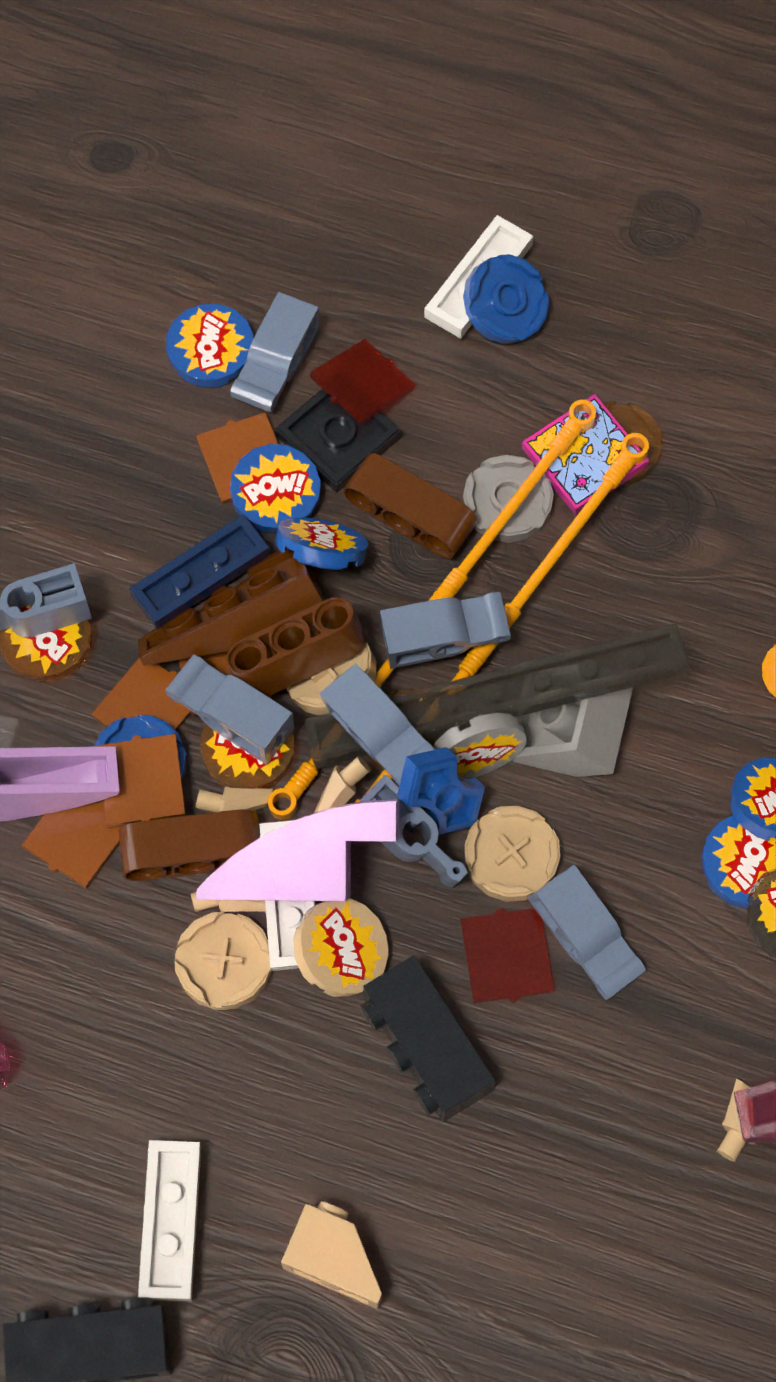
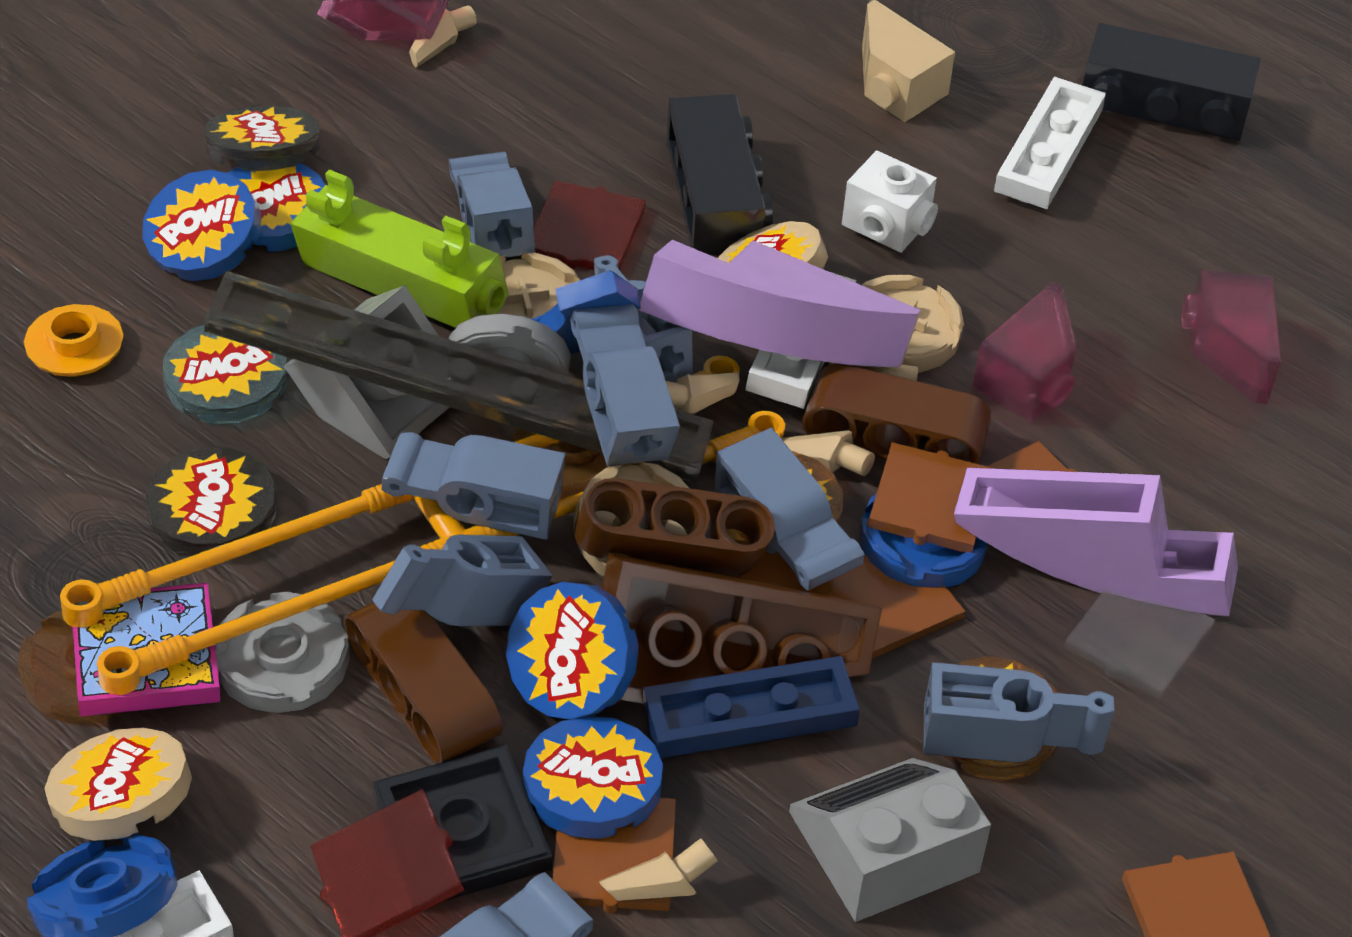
camera: 160 degrees left, 20 degrees down
none -> tile [45,727,192,841]
none -> tile [146,447,277,556]
none -> tile [163,321,287,424]
none -> lime brick [290,169,509,328]
none -> sand blue piece [372,535,553,626]
none -> tan bar [599,838,718,901]
none -> light grey slope [789,758,991,922]
none -> white brick [842,150,938,253]
none -> clear pink slope [973,282,1076,423]

